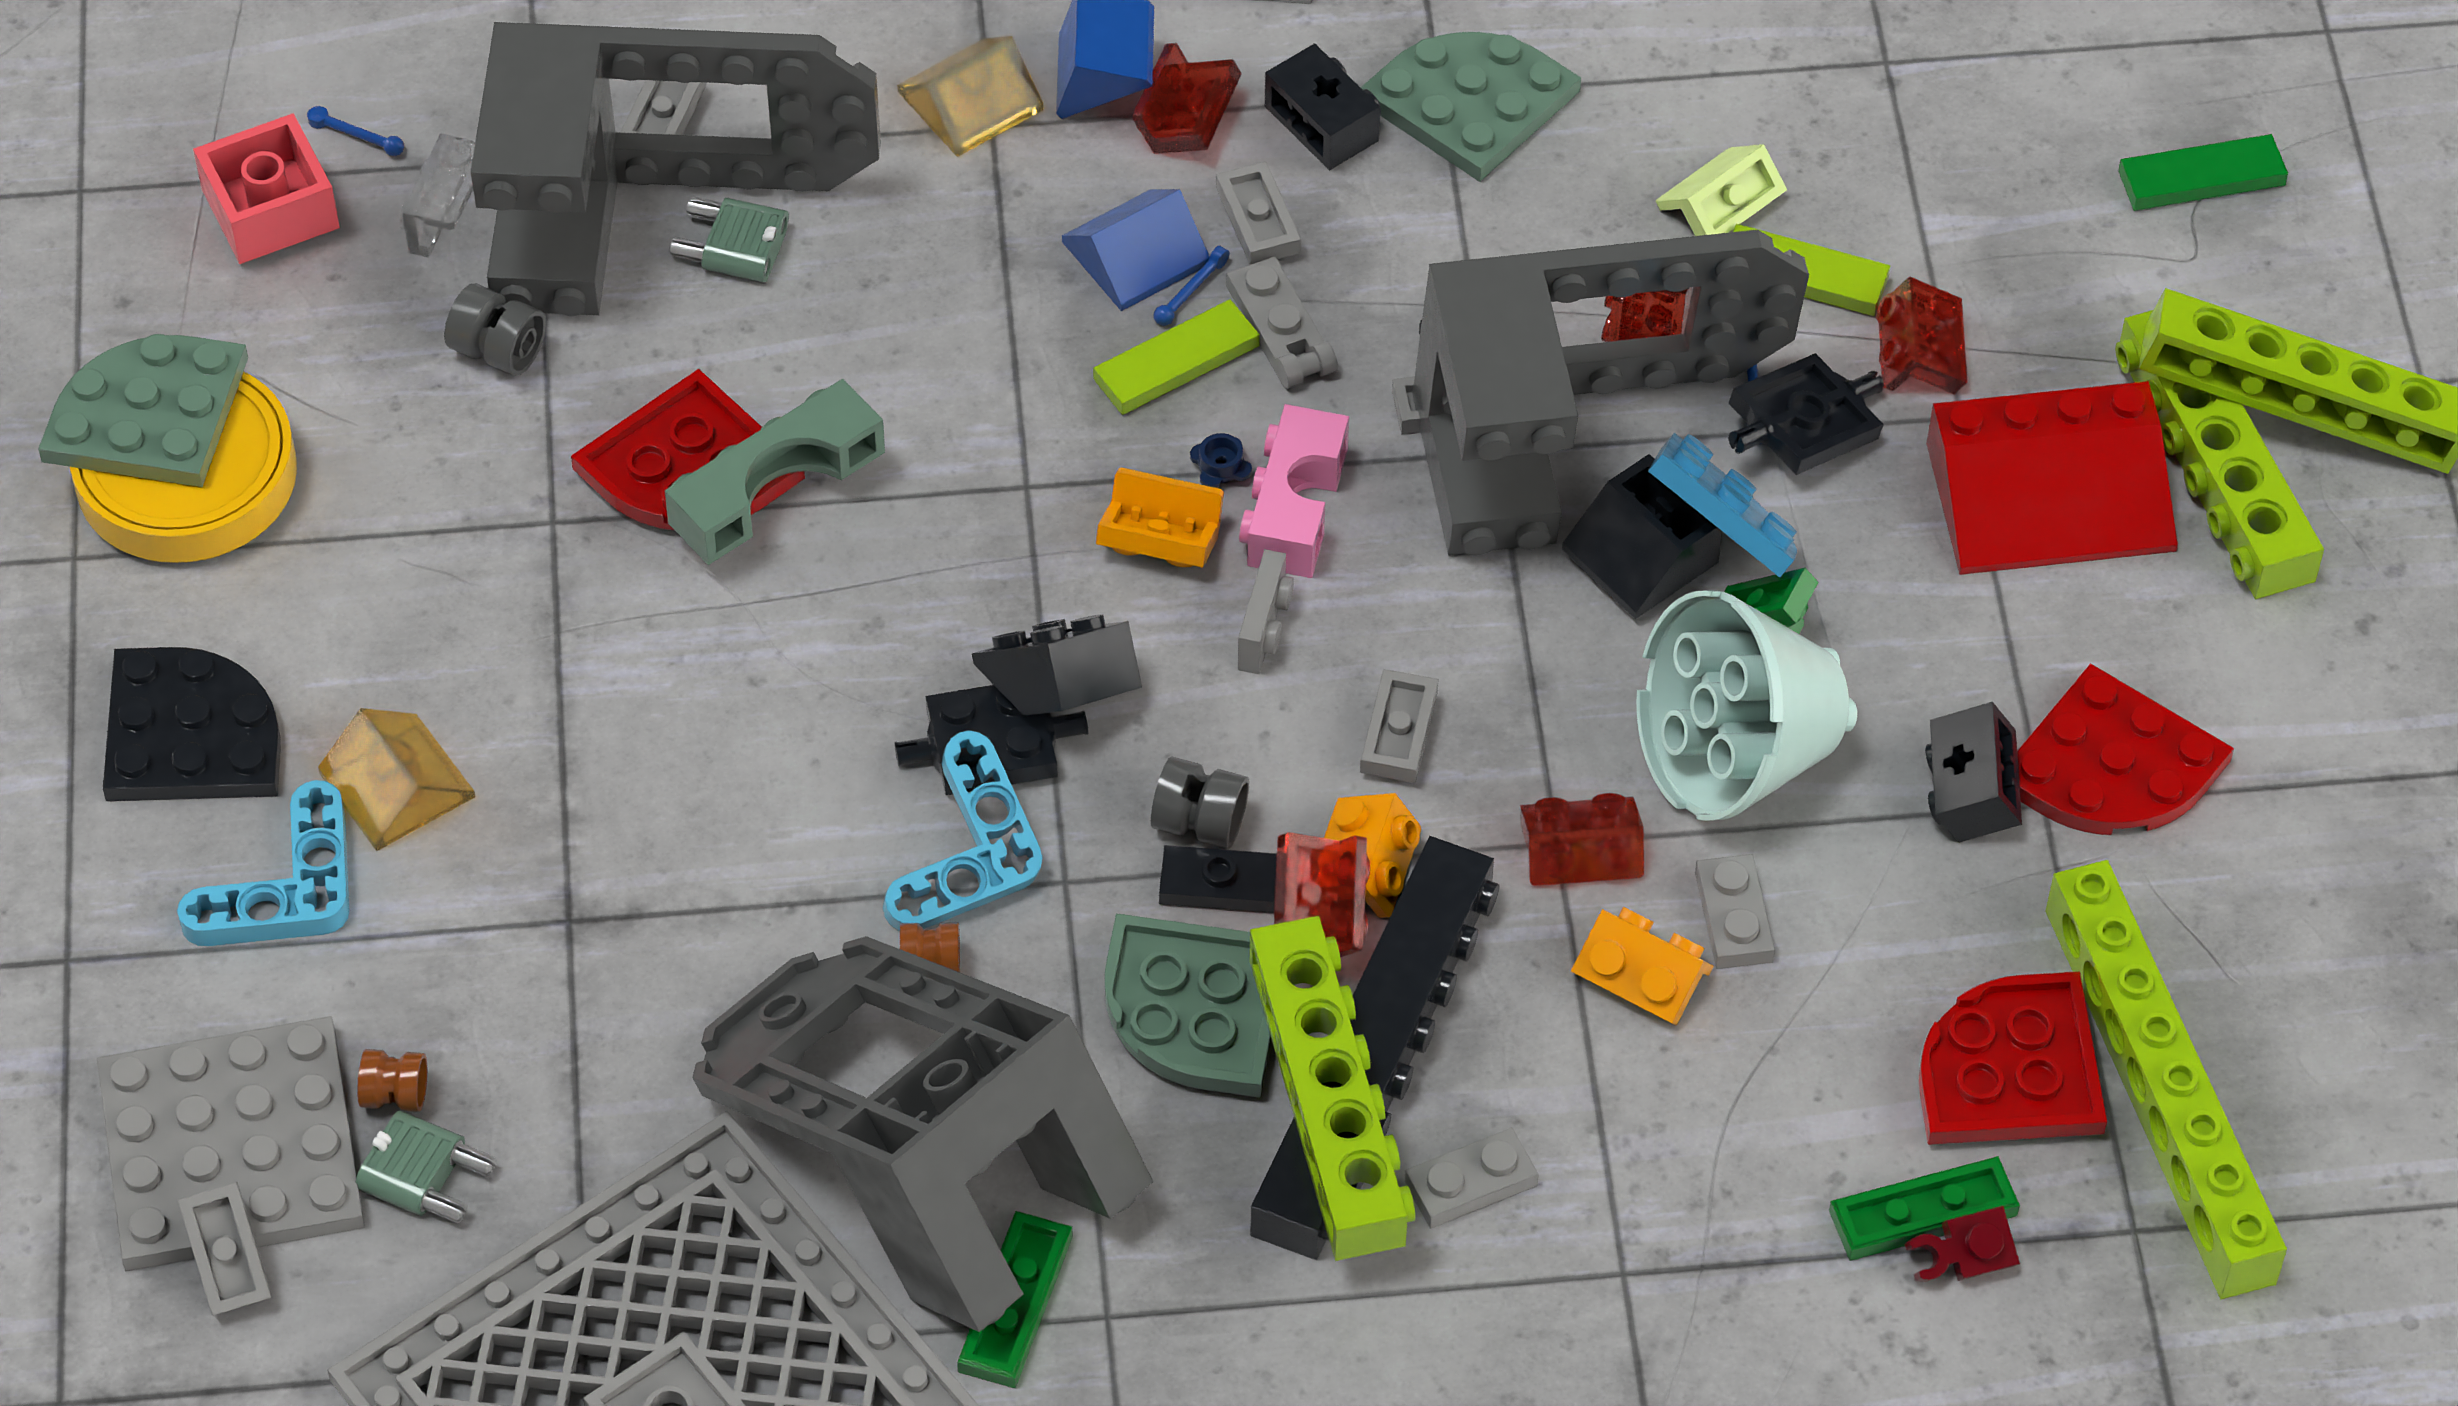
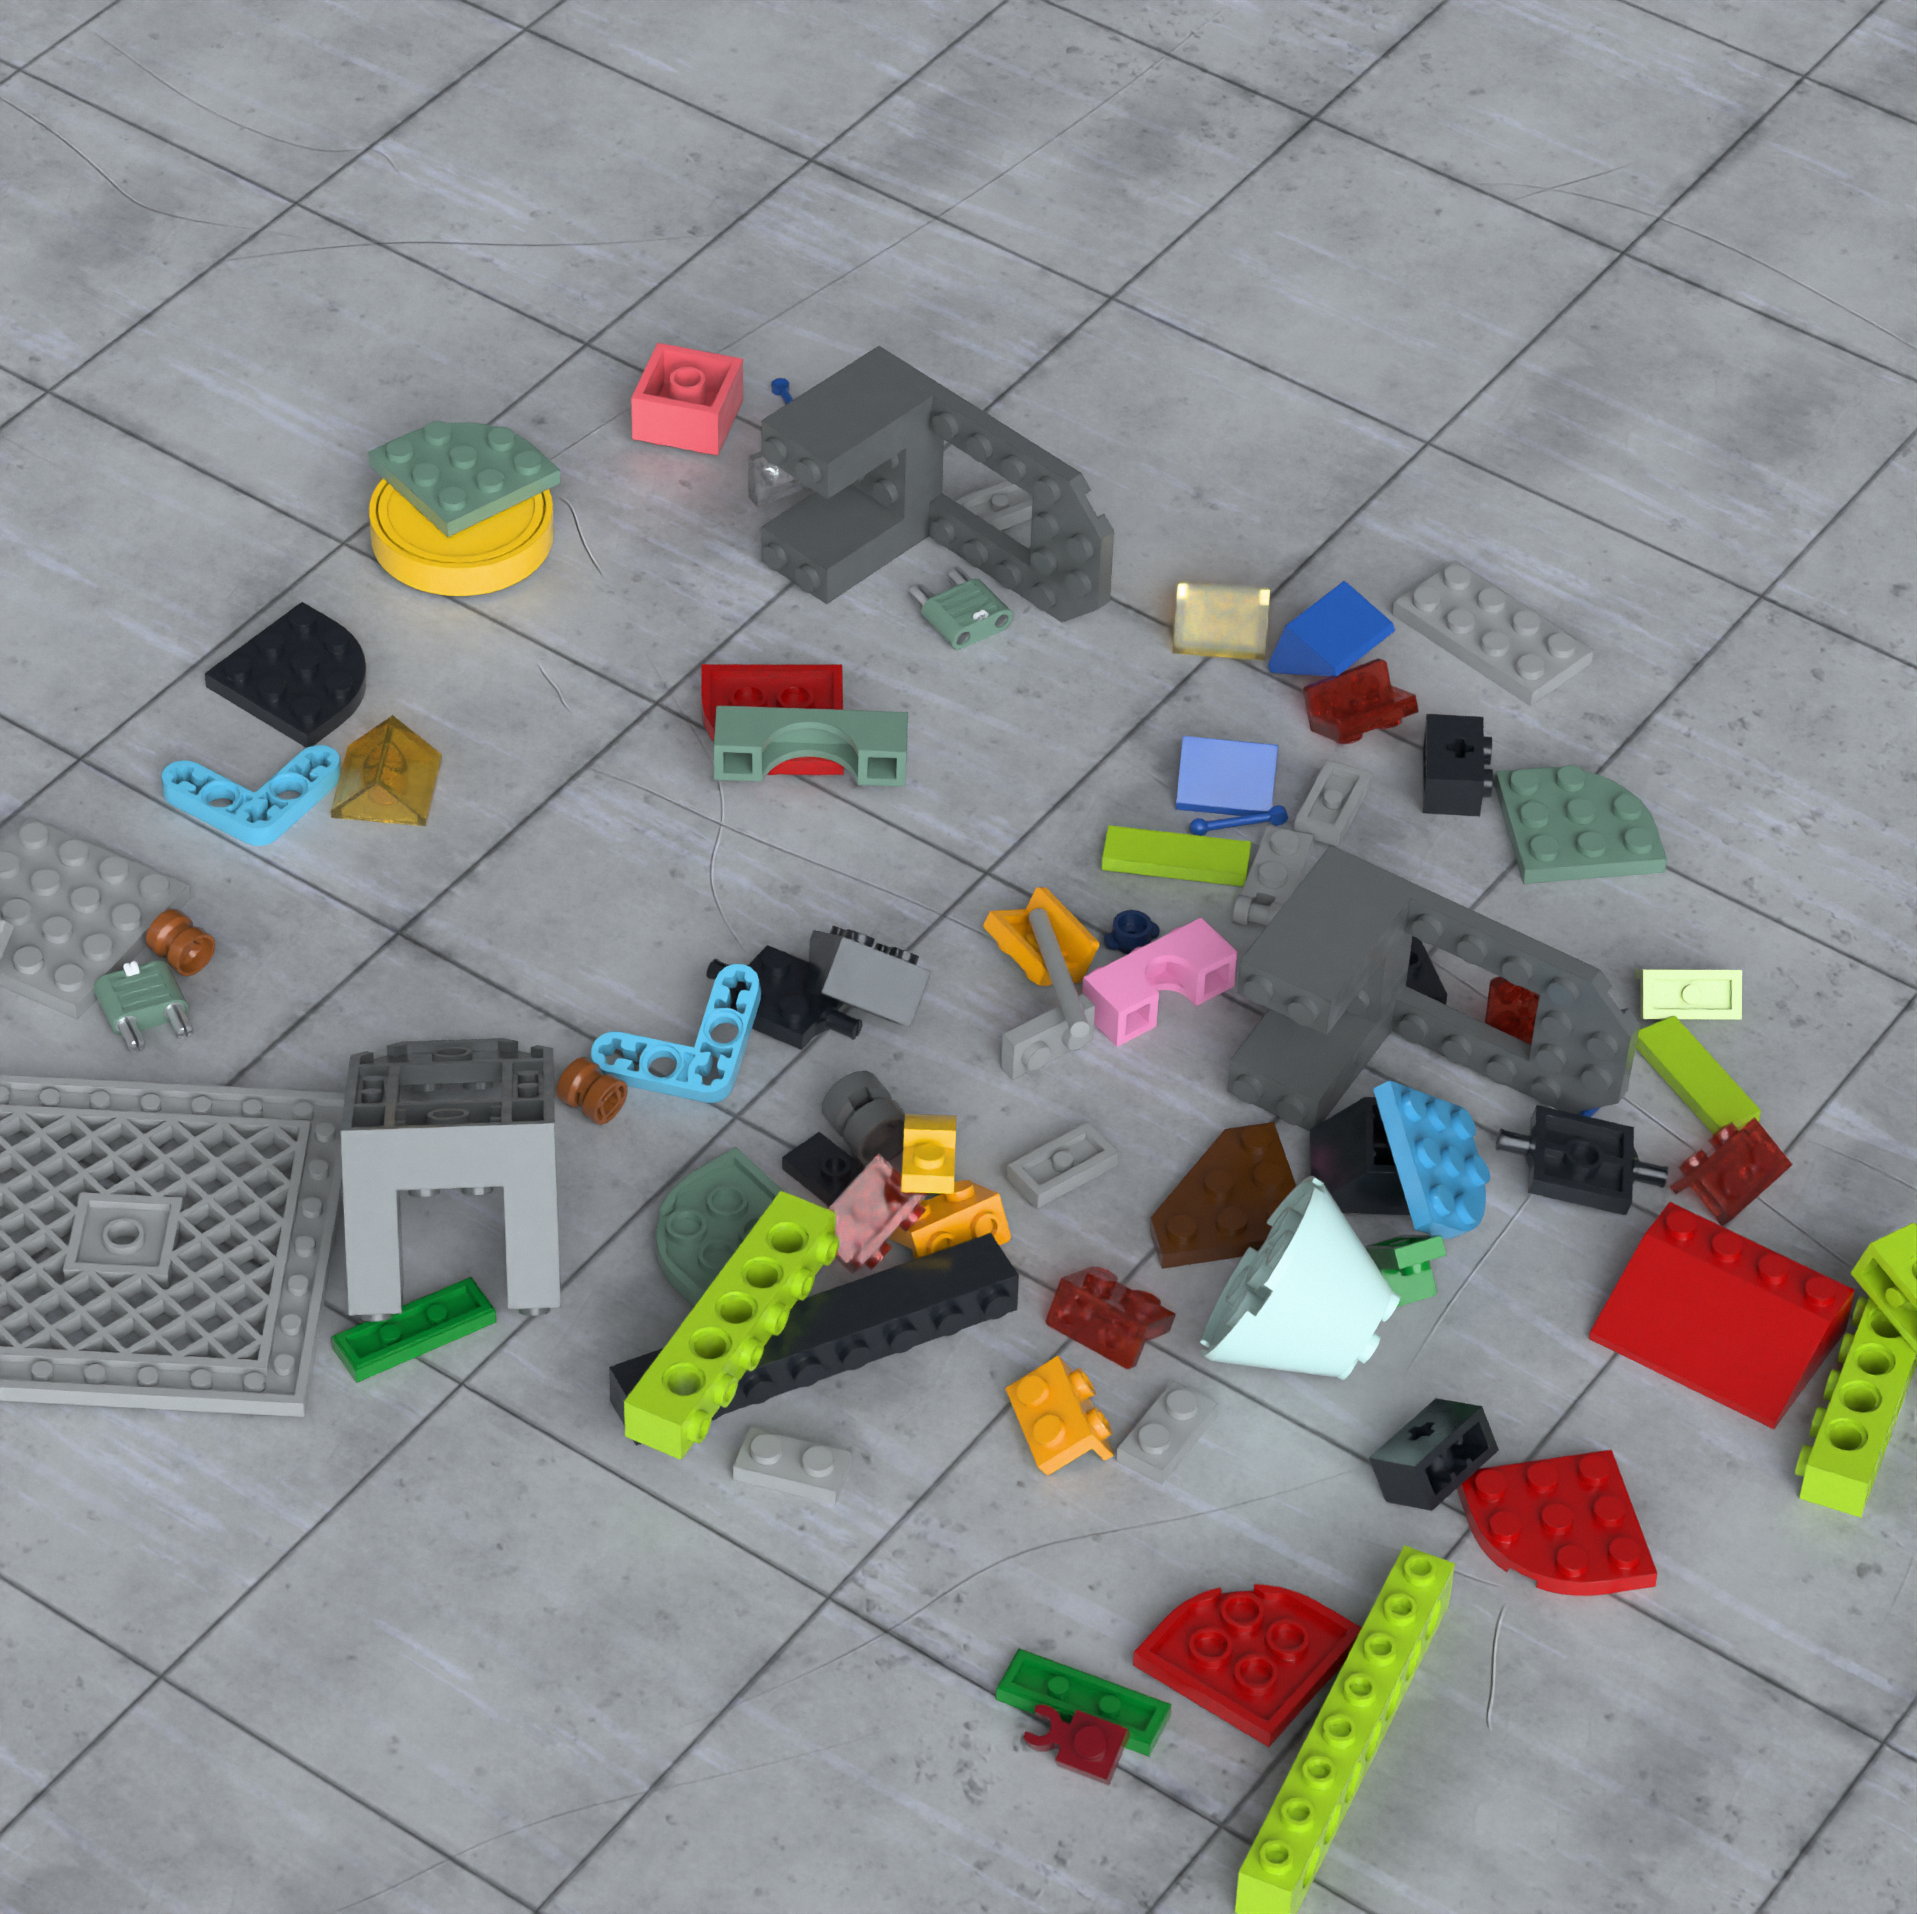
camera: 40 degrees right, 10 degrees down
dark grey wheel [444,283,546,376] -> none
none -> yellow arch [901,1113,957,1194]
none -> light grey bar [1028,908,1090,1038]
none -> reddish brown plate [1150,1122,1296,1269]

